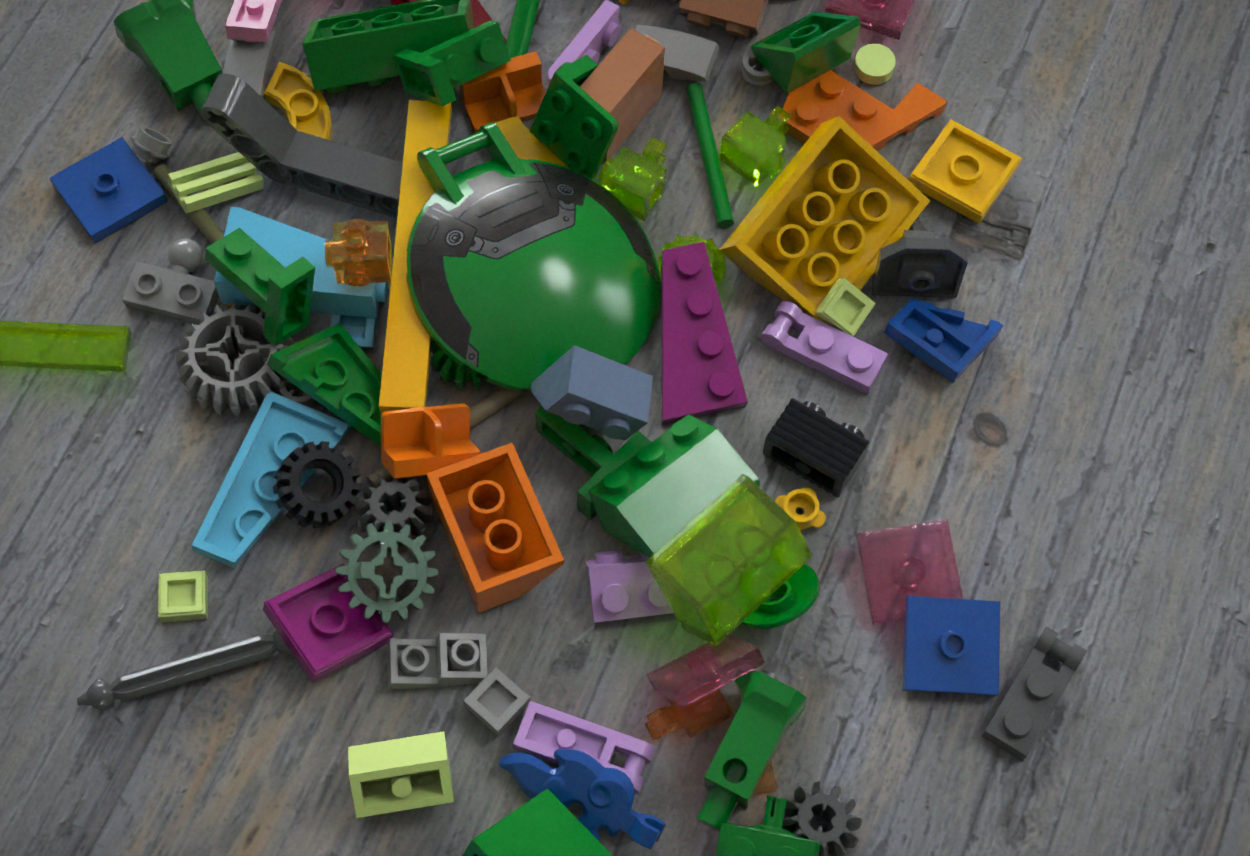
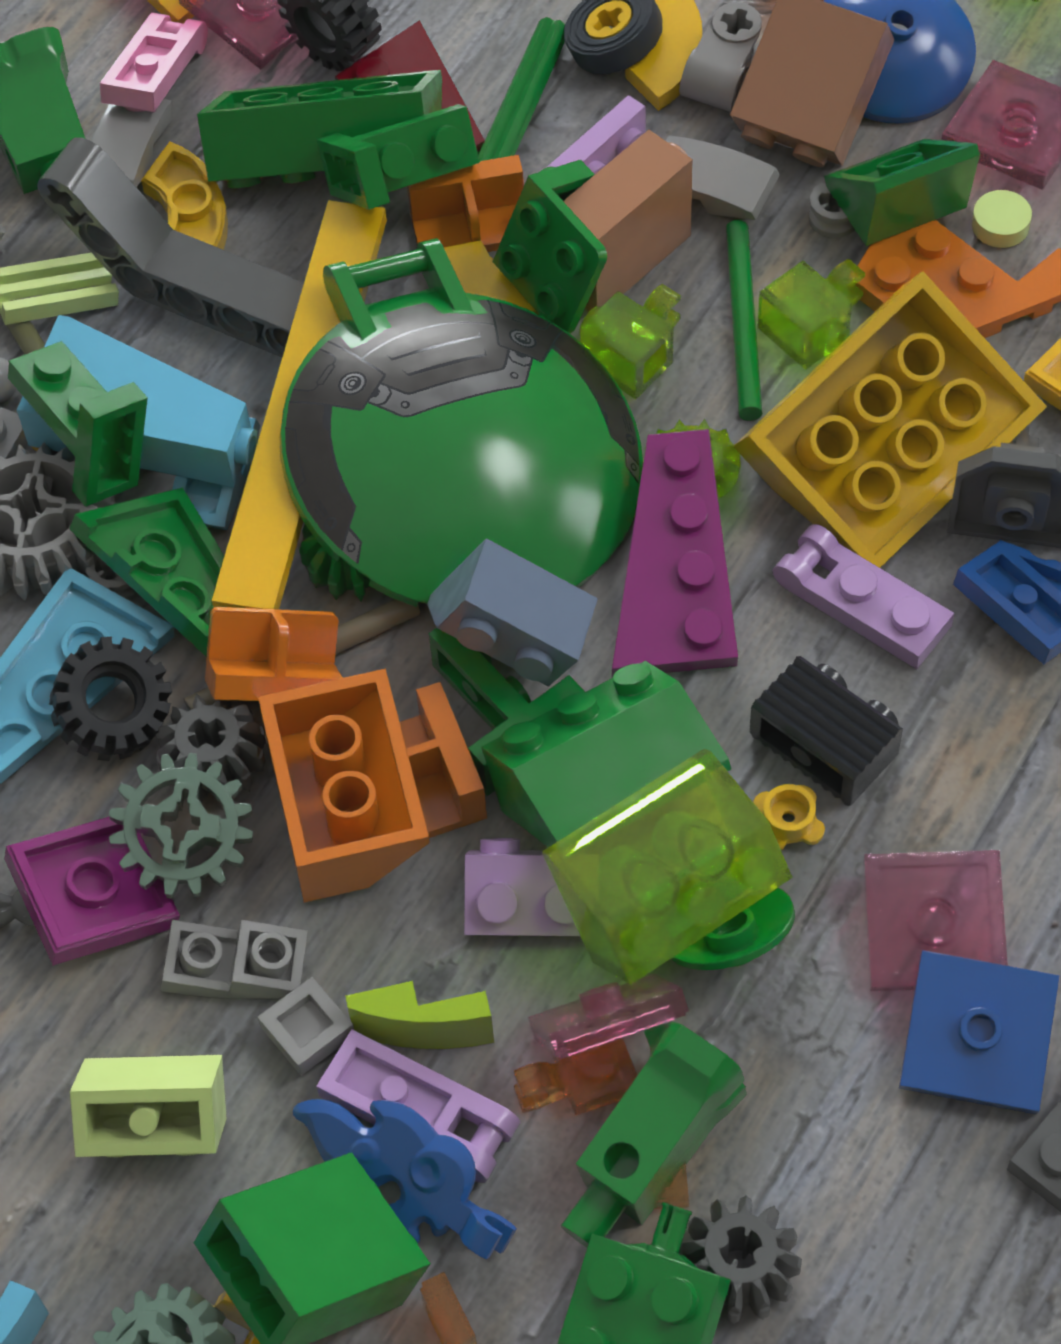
camera: 15 degrees right, 5 degrees down
clear orange brick [325,219,391,287] -> none
yellowish green tile [815,278,876,336] -> none
none -> lime slope [345,981,495,1049]
none -> orange panel [400,682,487,838]

